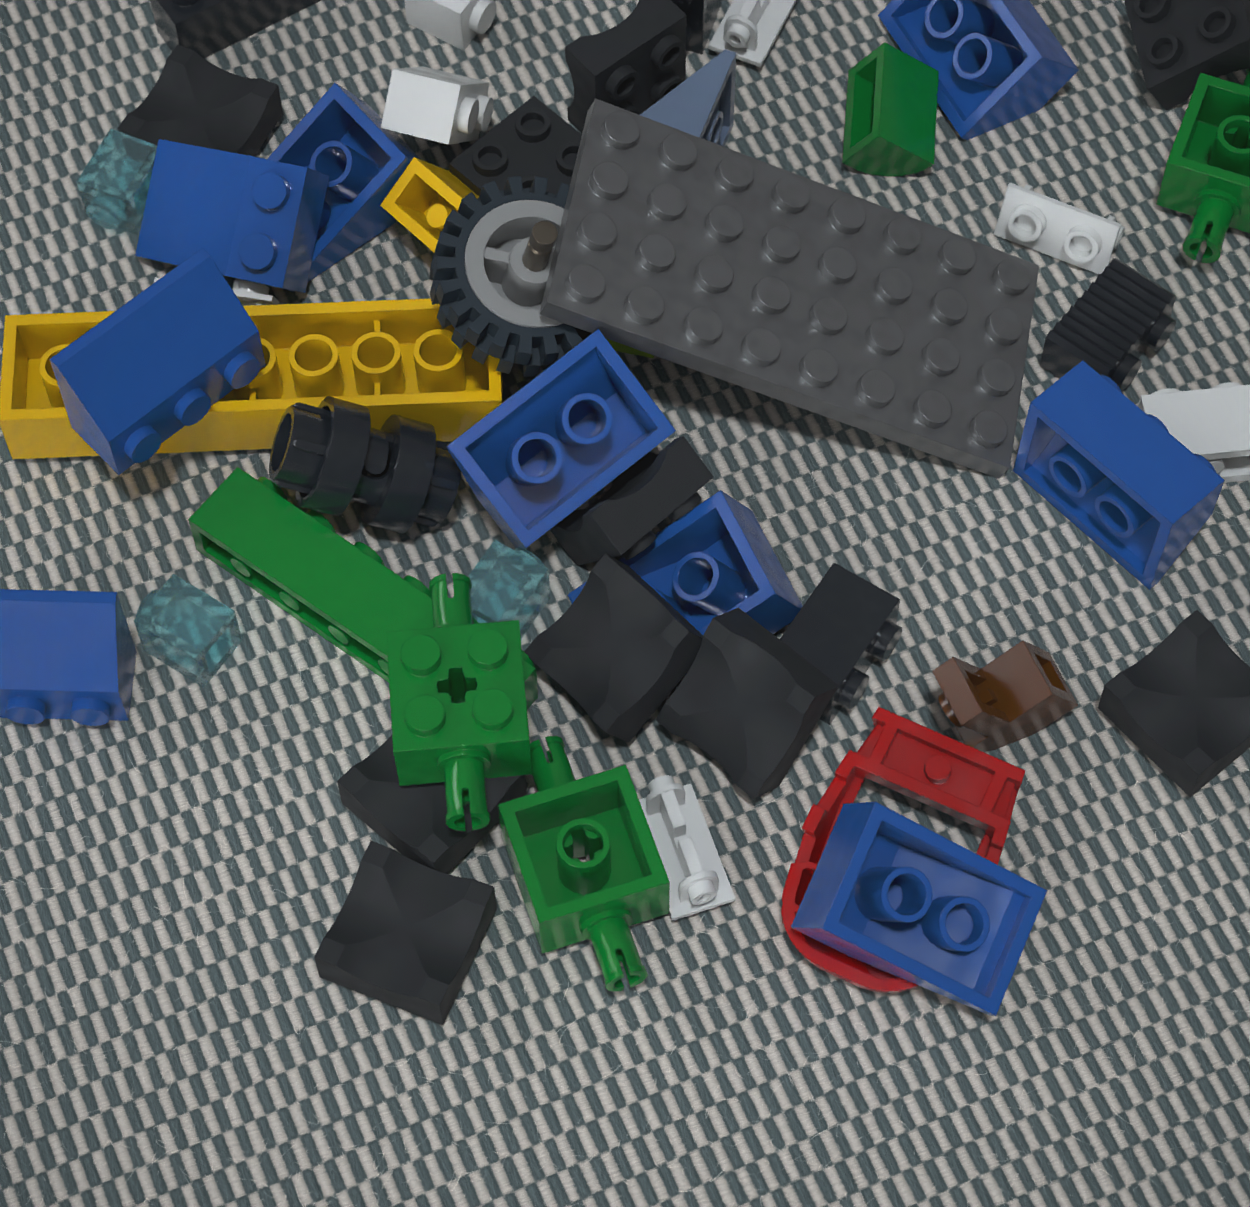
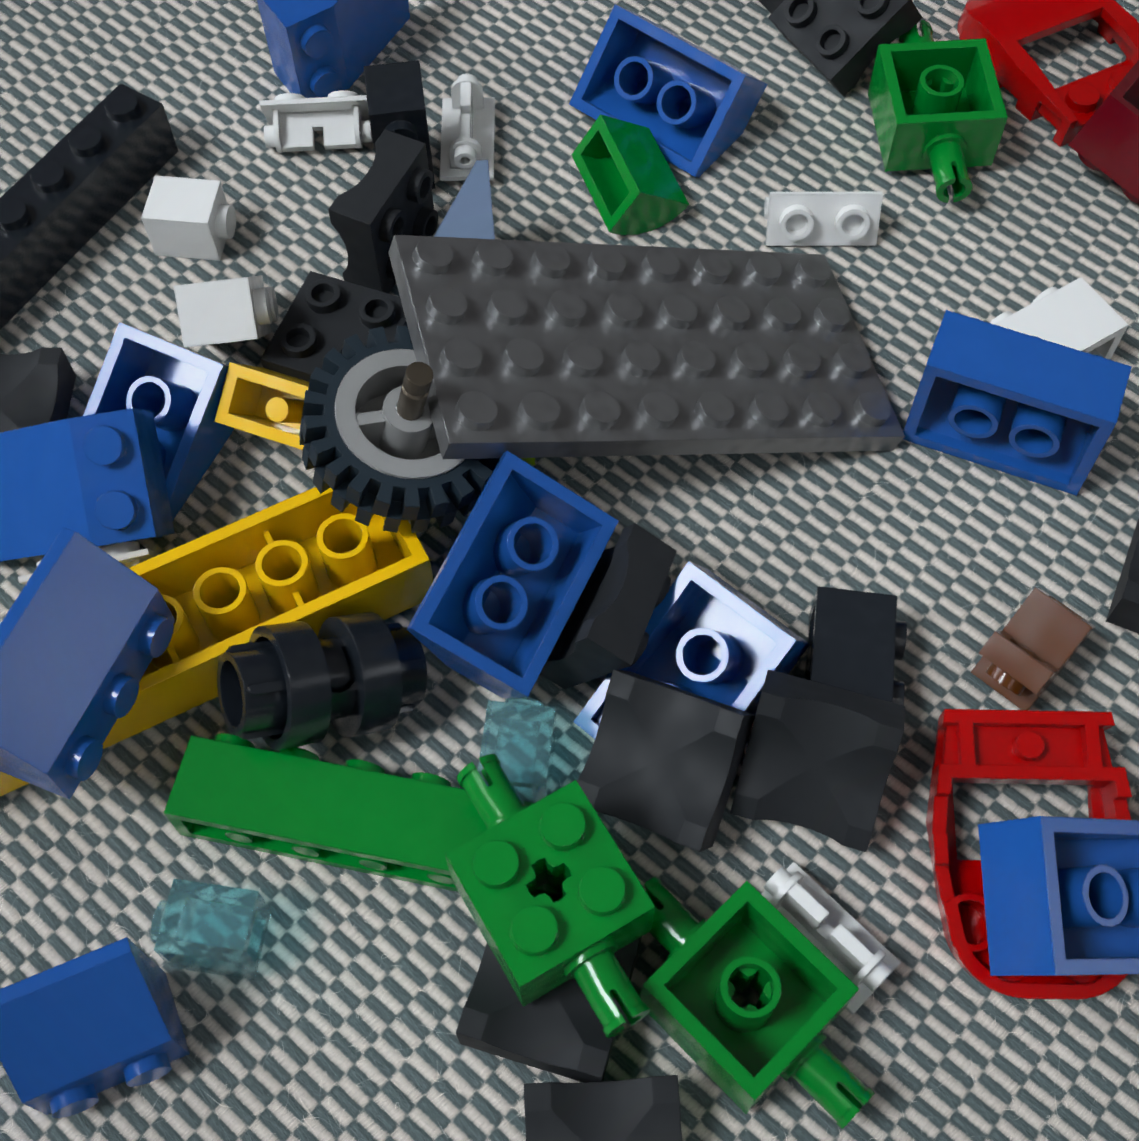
camera: 25 degrees left, 0 degrees up
black brick [1040,258,1176,391] -> none

